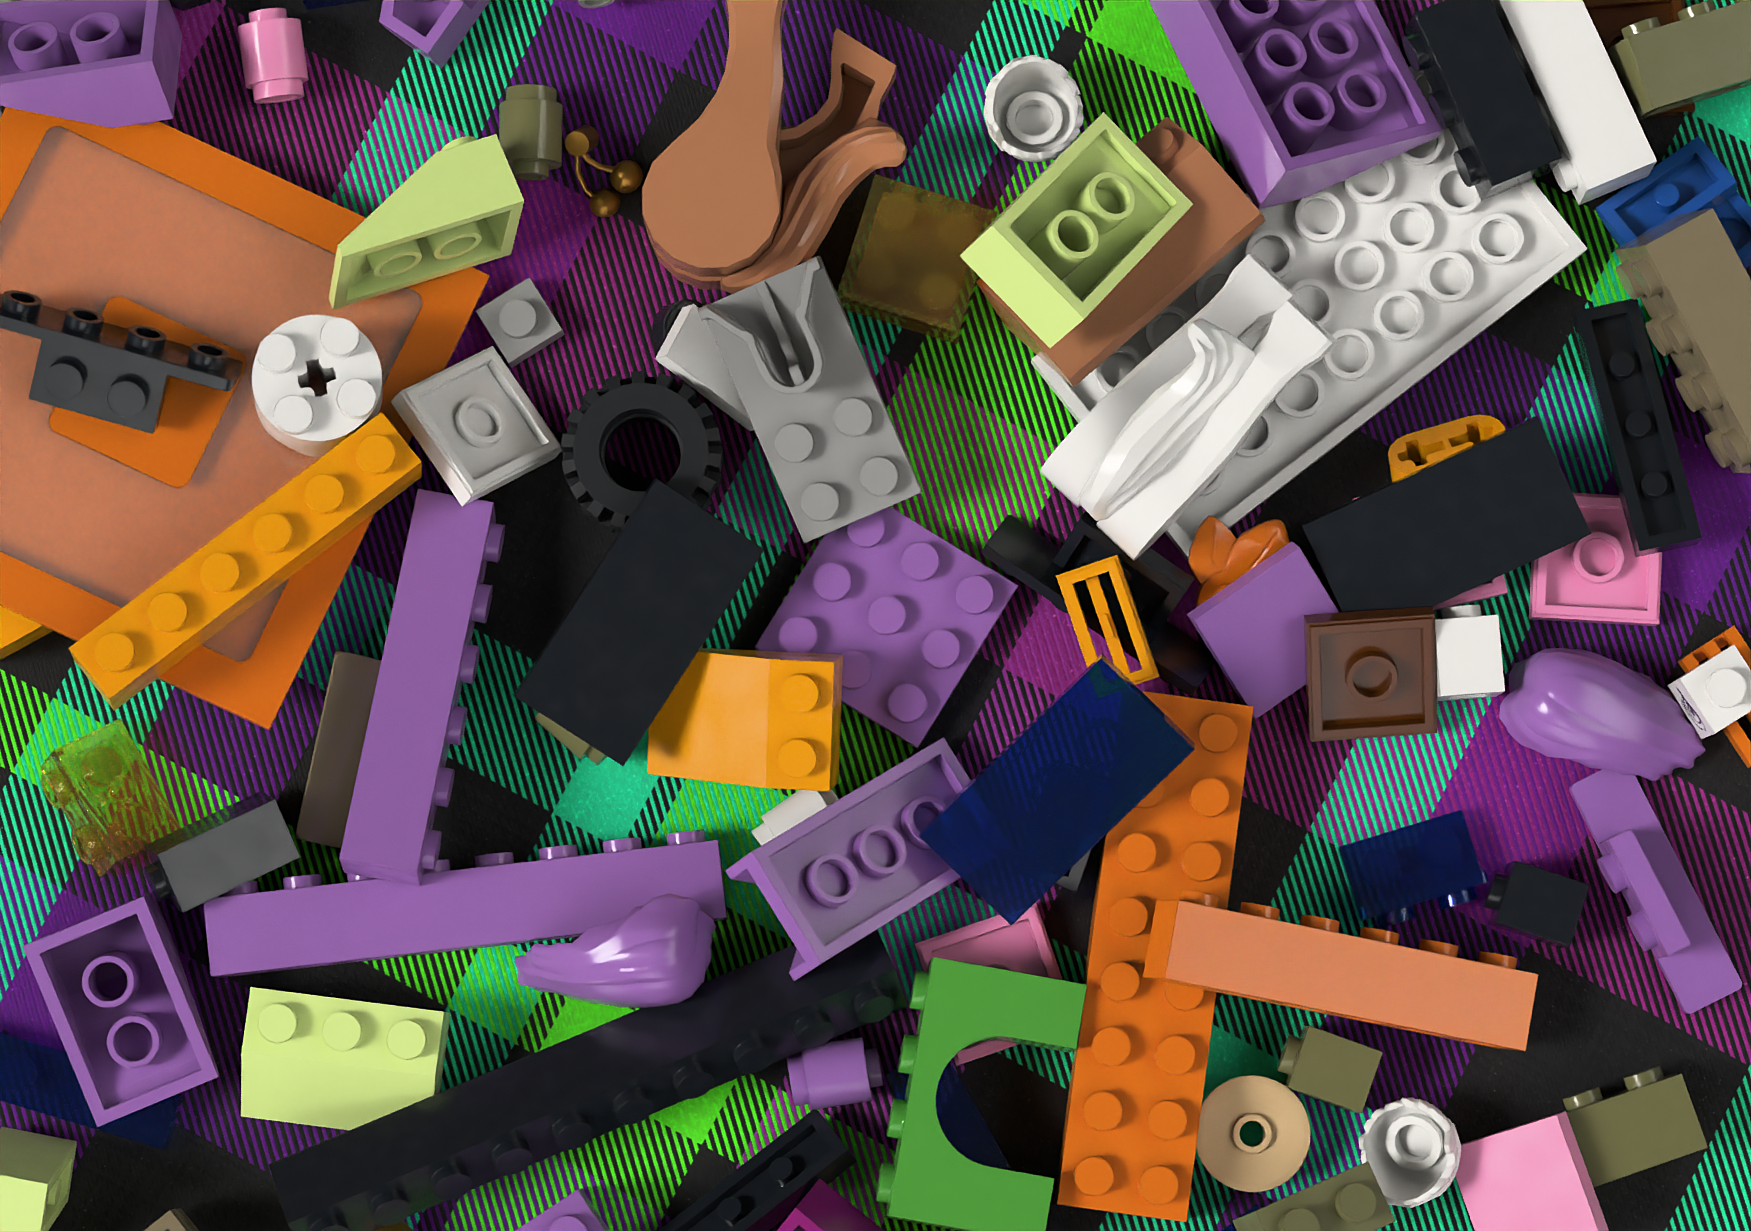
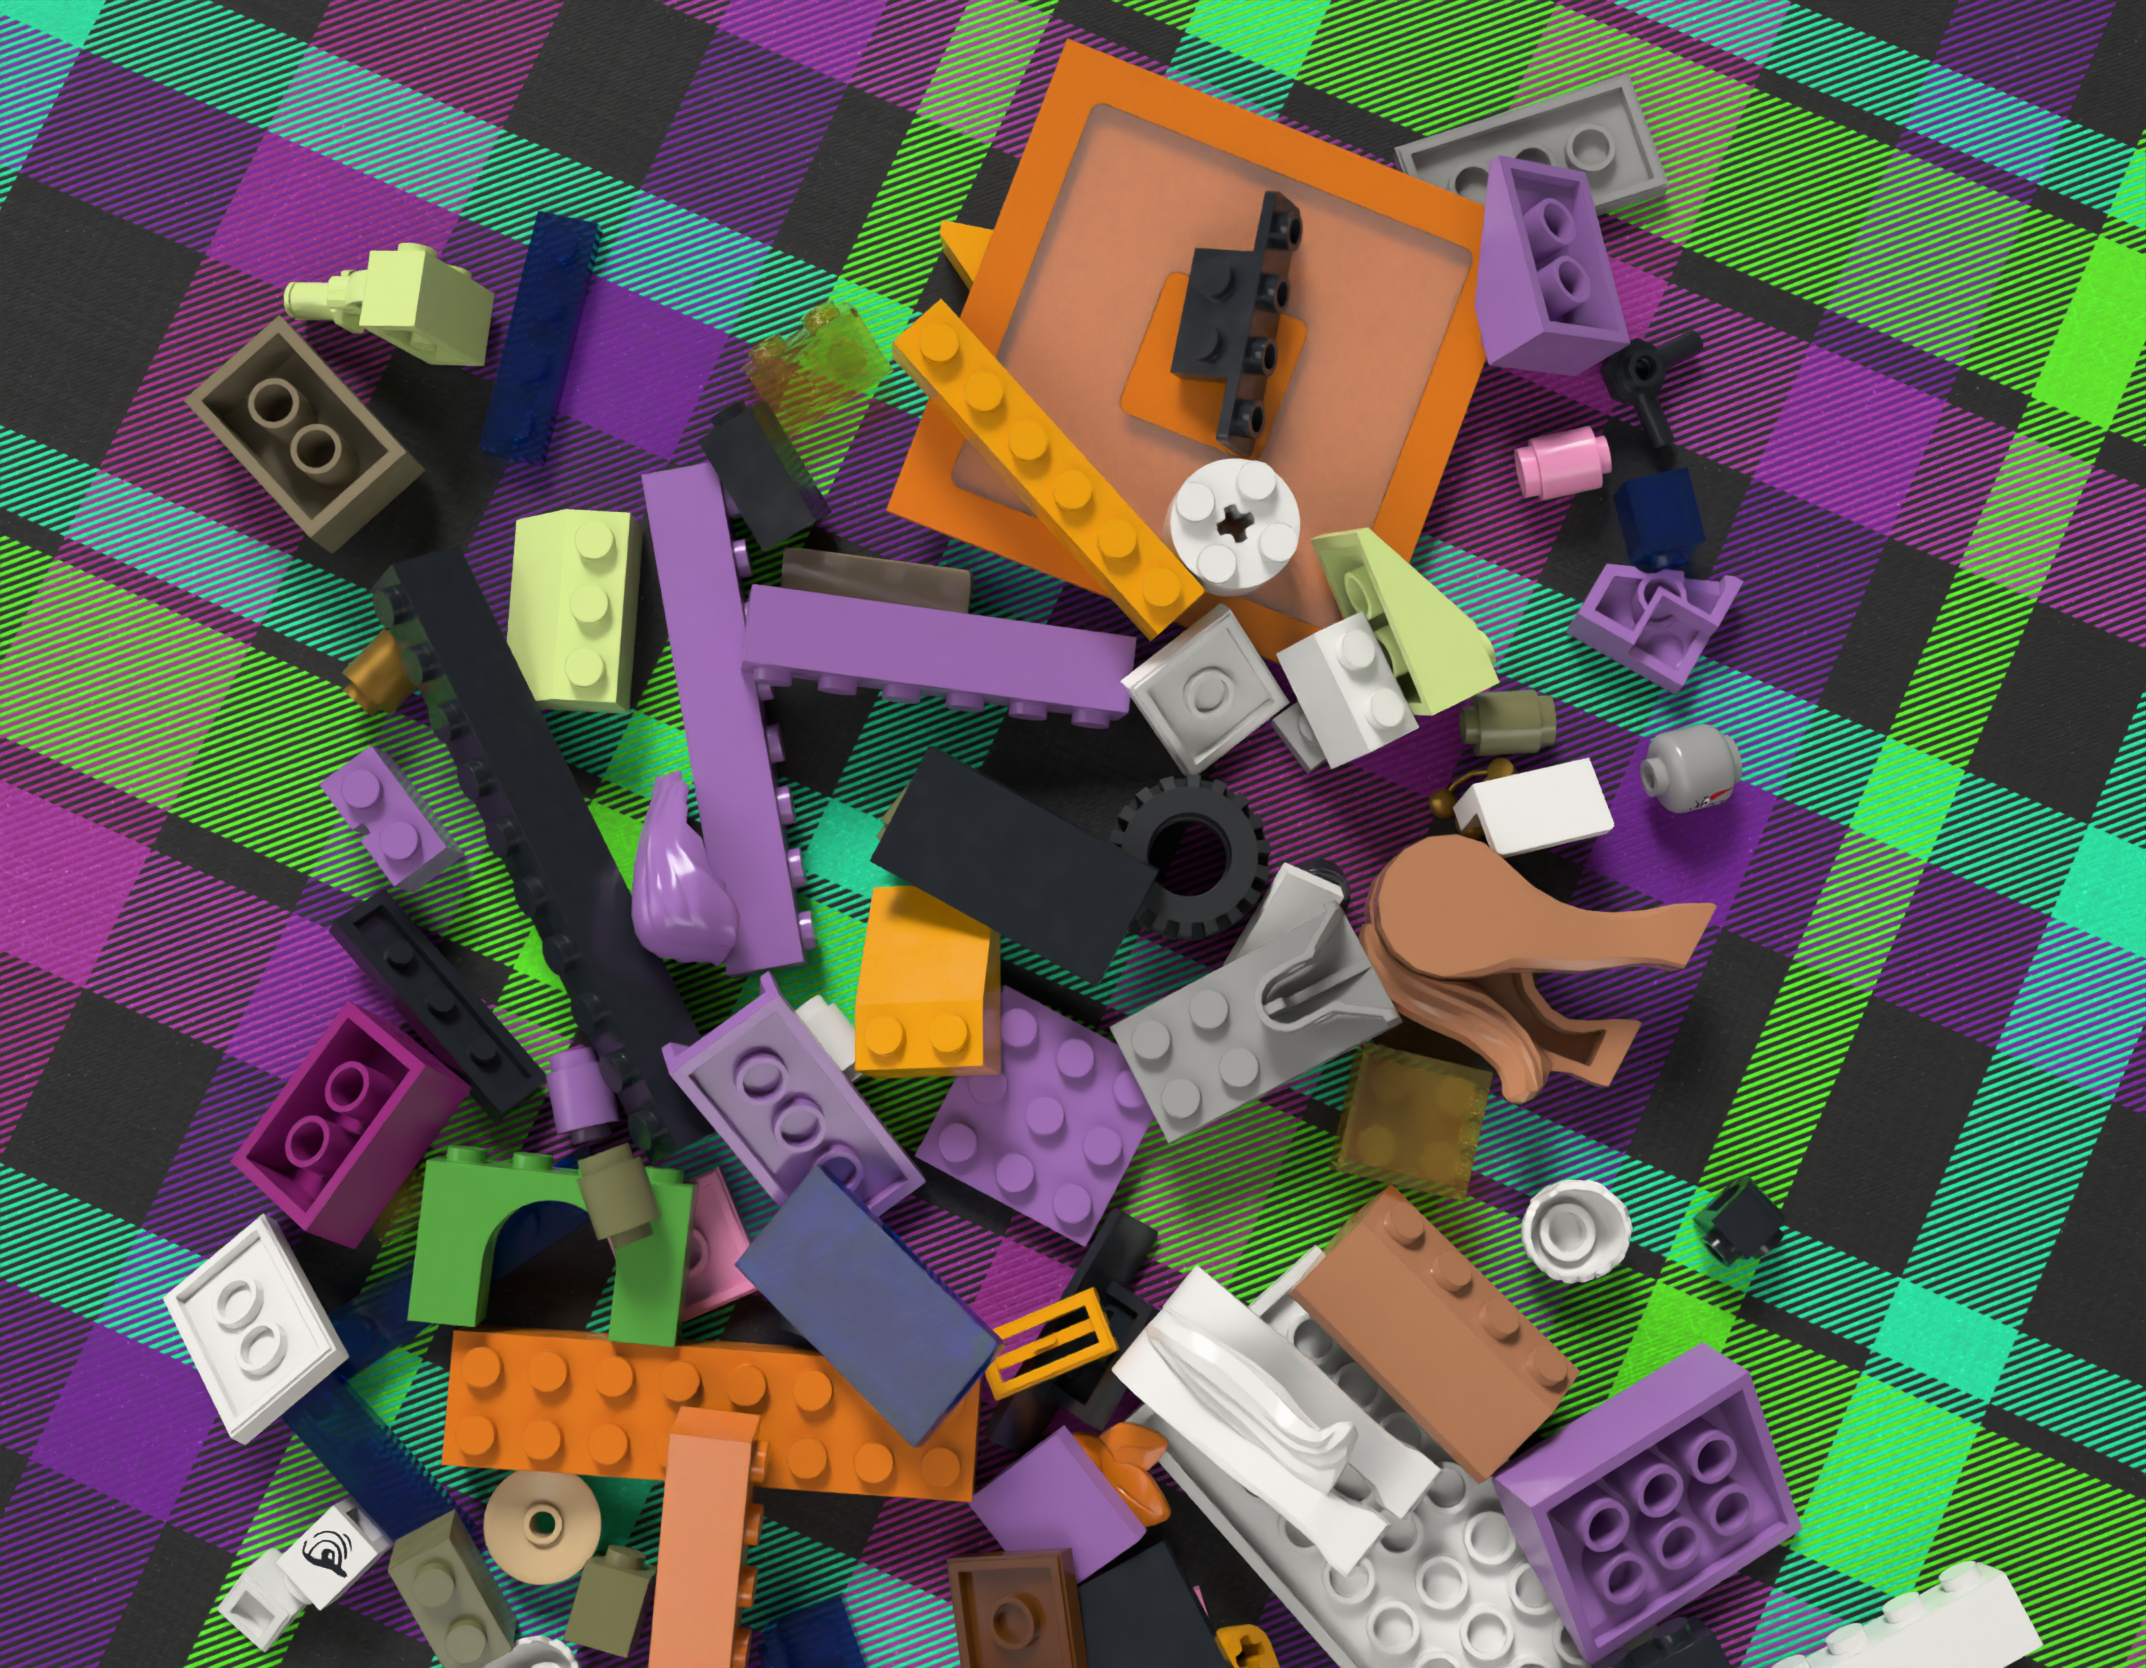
camera: 90 degrees right, 0 degrees up
medium lavender slope [22,892,220,1127] -> none
yellowish green slope [960,112,1193,348] -> none
none -> olive brick [576,1142,662,1248]
none -> white brick [1276,611,1419,769]
none -> white panel [1453,758,1614,858]

